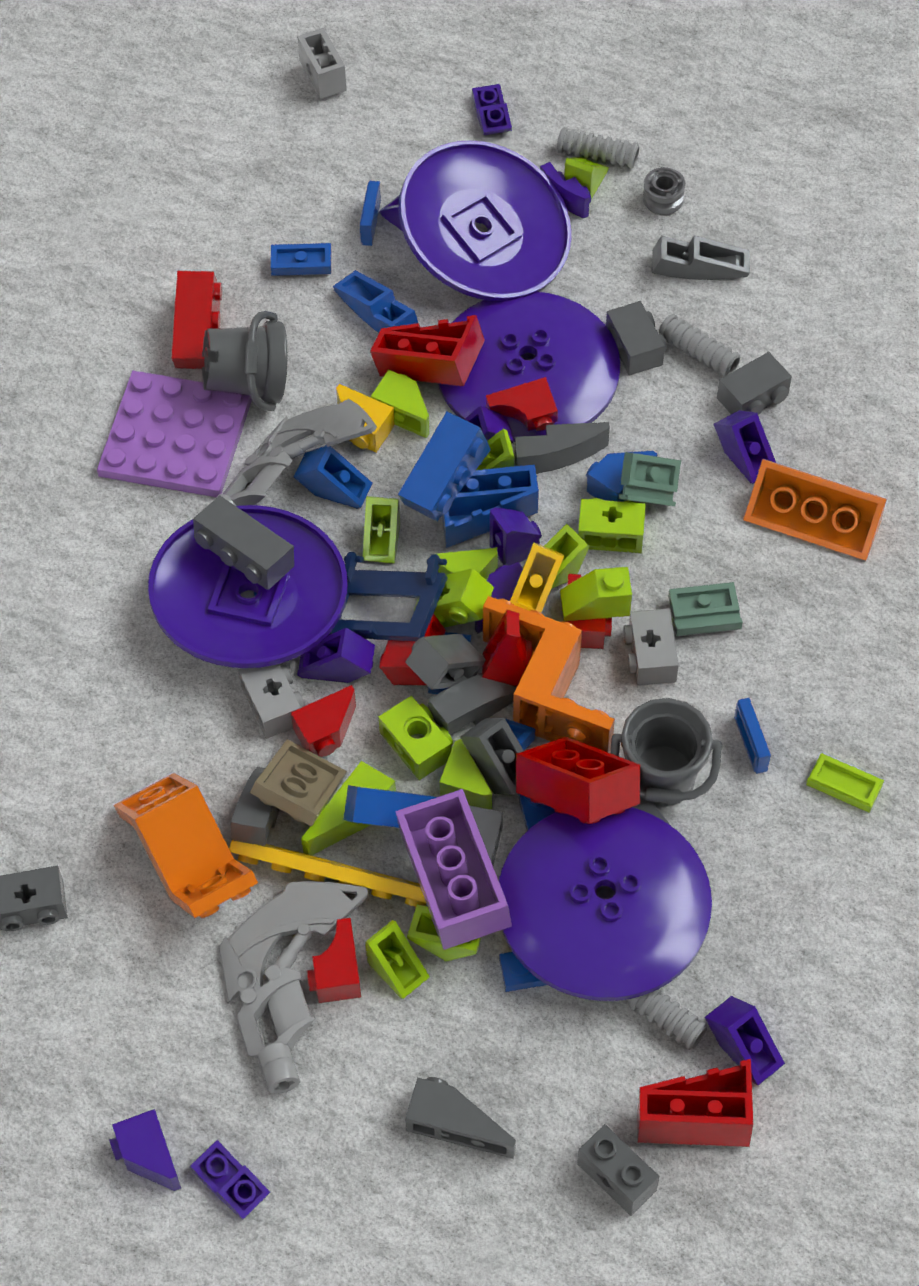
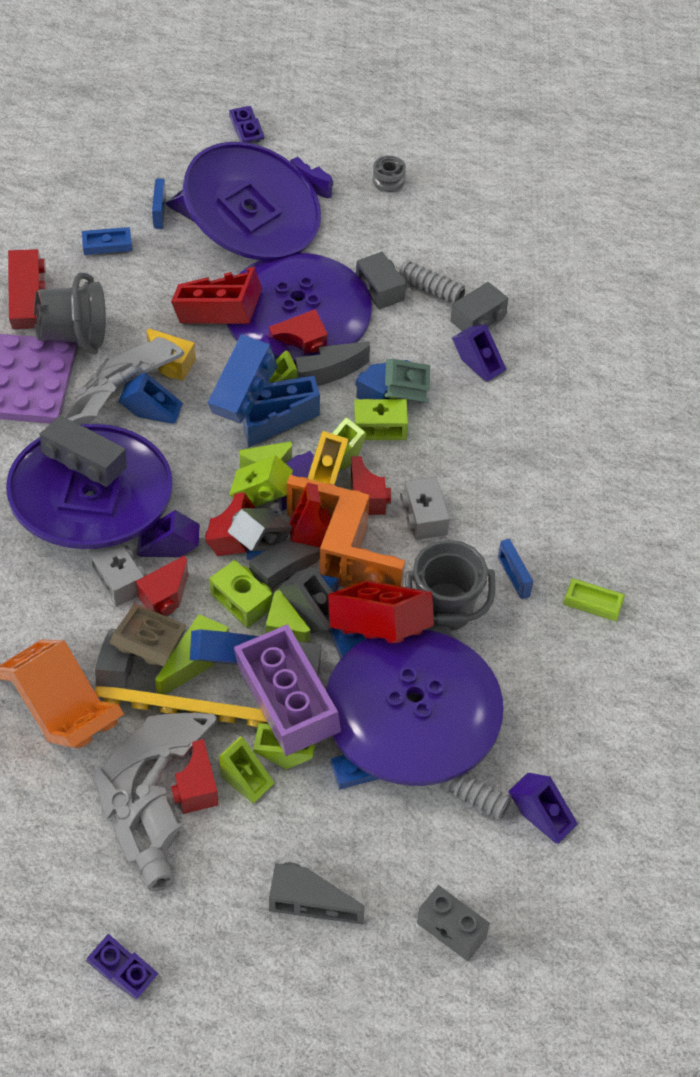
camera: 10 degrees left, 5 degrees down
dark purple slope [109,1109,181,1191] -> none
light grey brick [297,28,347,99] -> none
dark blue piece [327,552,447,642] -> none
blue slope [333,270,418,333] -> none
lime slope [362,496,400,563] -> none
lime slope [371,370,429,438] -> none
dark purple slope [490,507,542,566] -> none
light grey piece [557,127,639,168] -> none
lime slope [560,567,632,621] -> none
lime slope [564,158,609,199] -> none
red wedge [637,1059,753,1147] -> none
dark grey slope [652,235,750,280] -> none
sand green plate [668,582,743,636] -> none
orange slope [743,459,887,561] -> none

